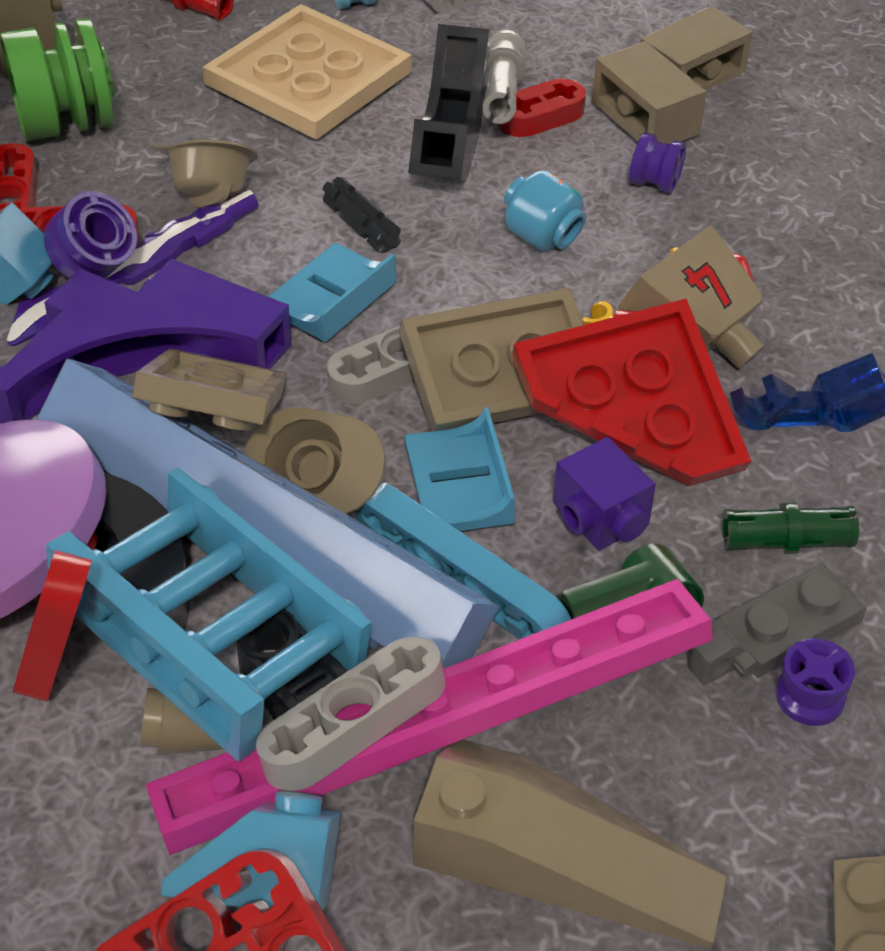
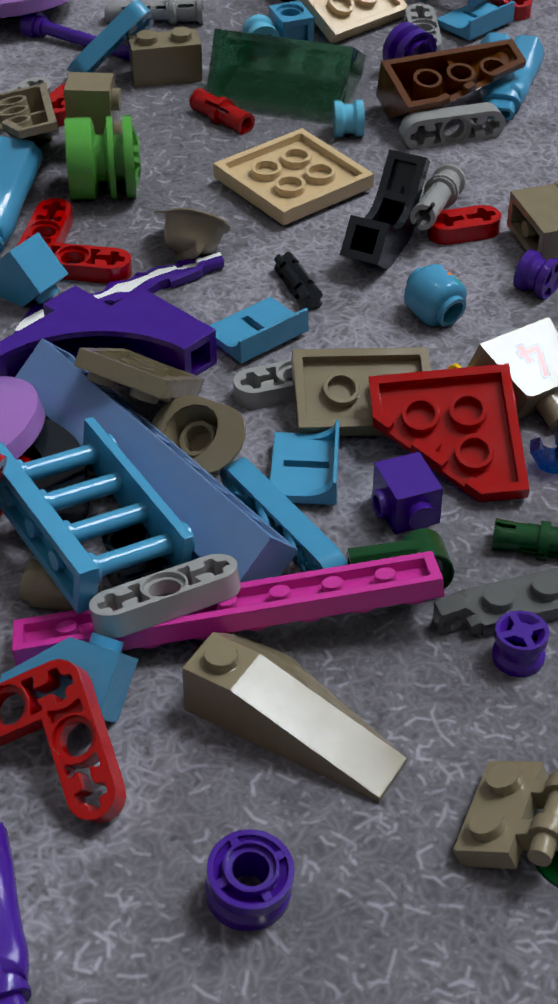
camera: 15 degrees right, 5 degrees down
dark purple wheel [44,191,137,278] -> none

